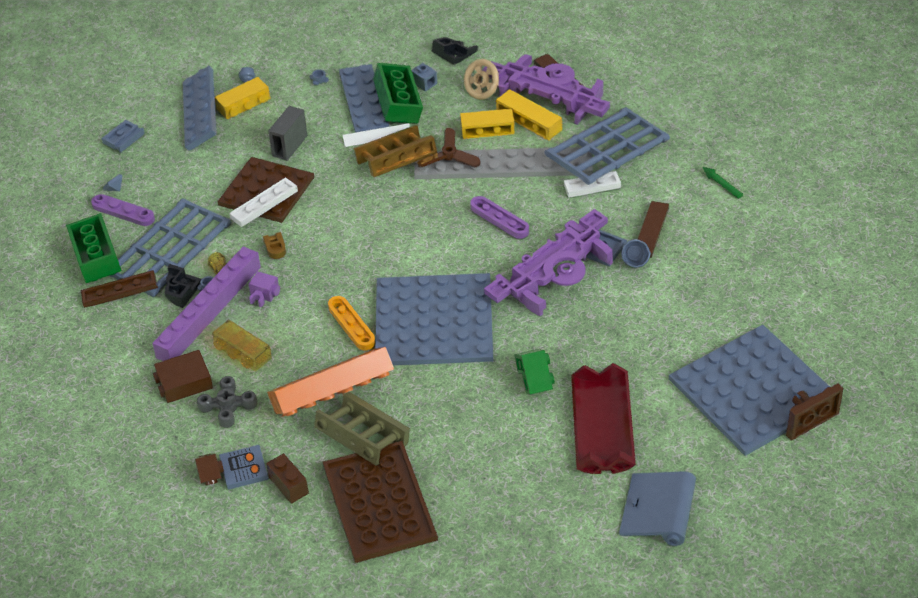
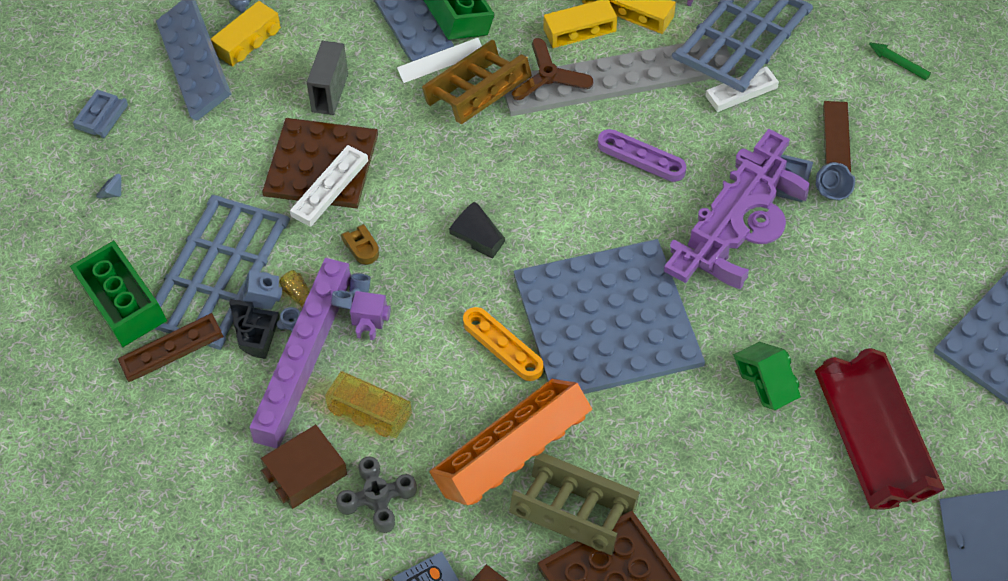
camera: 15 degrees left, 10 degrees up
medium lavender plate [91,194,155,226] -> none
none -> sand blue brick [242,270,282,310]
none -> sand blue bar [331,273,371,309]
none -> black slope [449,202,505,259]

